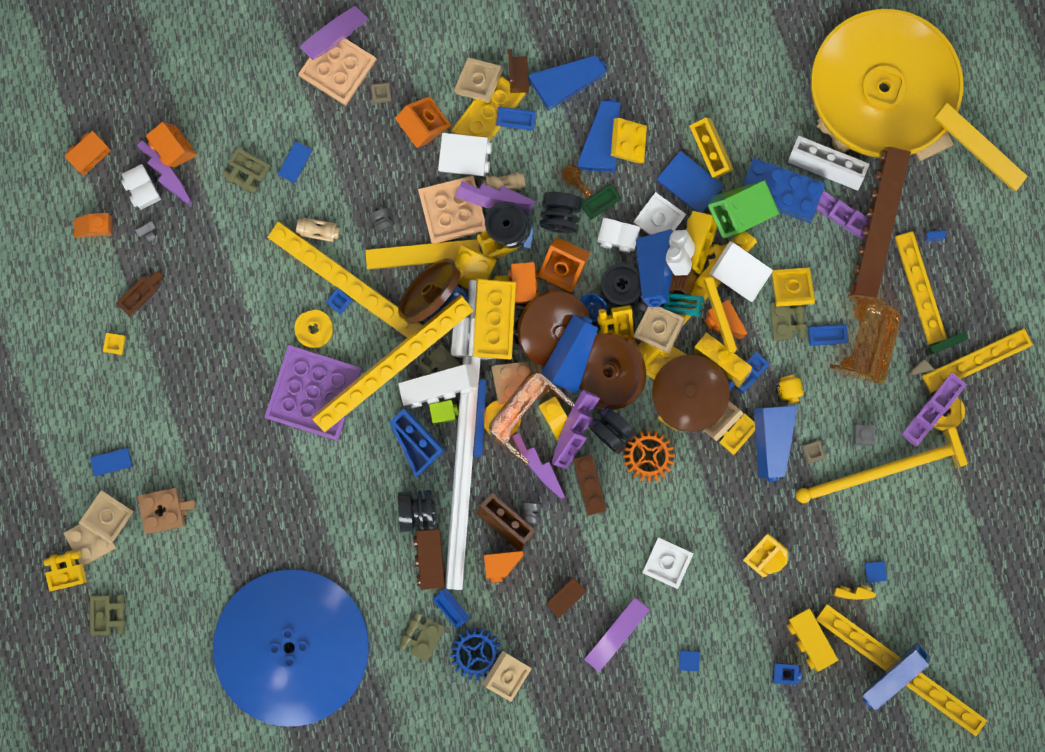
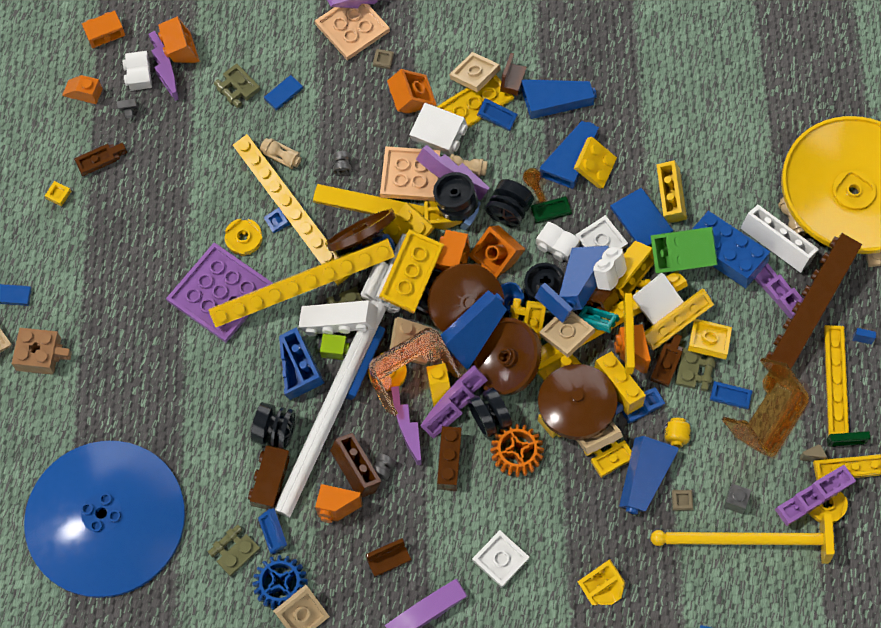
camera: 20 degrees right, 15 degrees down
none -> blue tile [535,283,573,323]
none -> yellow tile [645,289,714,351]
none -> reddish brown hinge [650,334,683,387]

